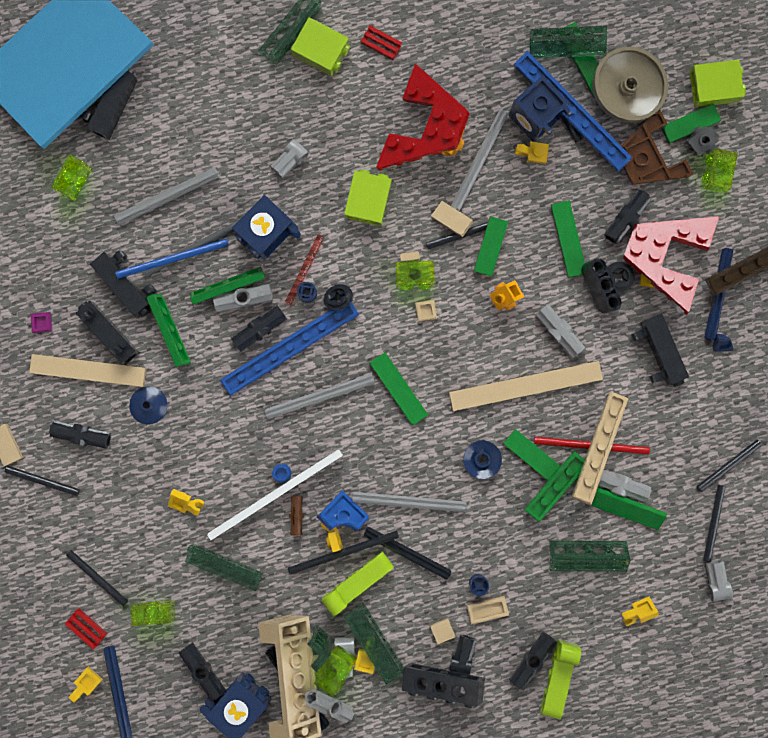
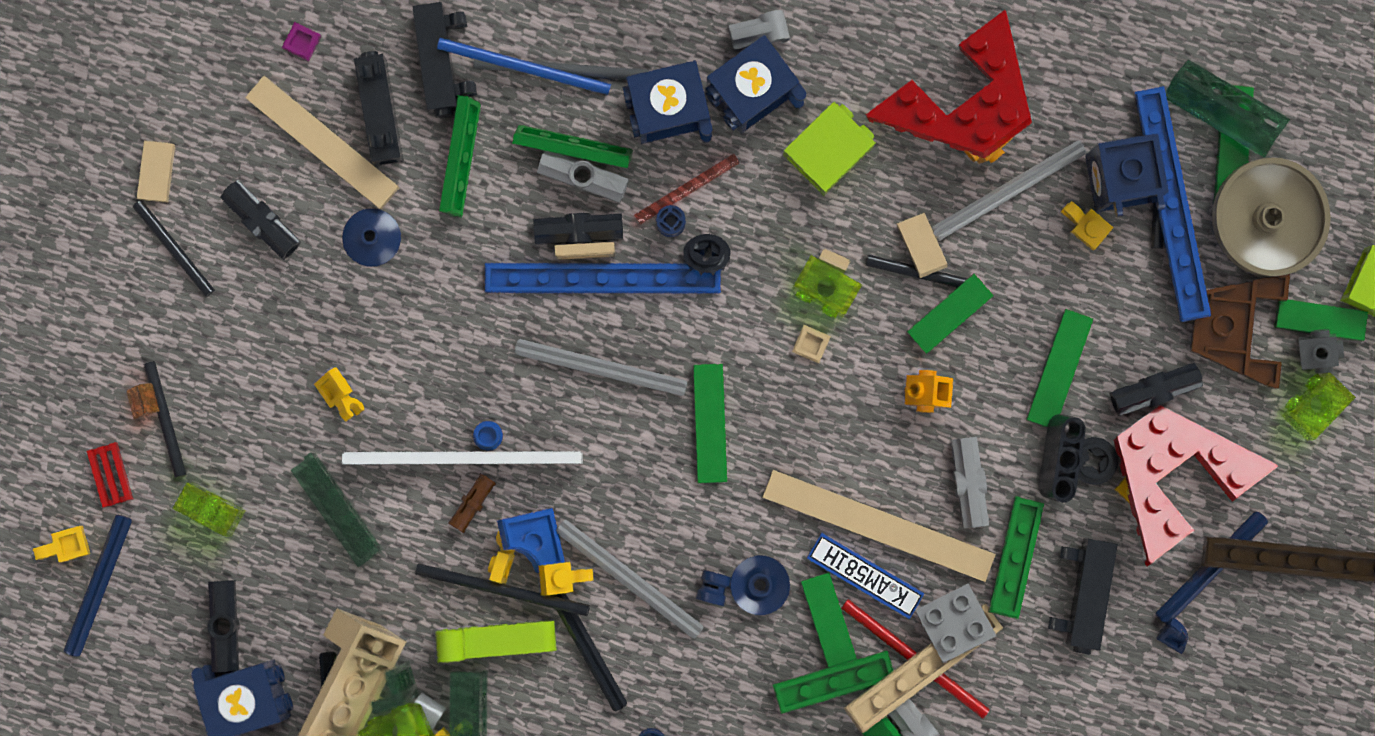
camera: 30 degrees right, 0 degrees up
none -> clear orange slope [126,383,159,419]
none -> yellow plate [539,562,594,595]
none -> tan tile [555,242,615,260]
none -> dark blue wheel [695,569,732,606]
none -> dark blue container [705,35,806,134]
none -> tile [807,533,924,619]
none -> light grey hinge [915,583,997,663]
none -> green tile [988,496,1044,620]

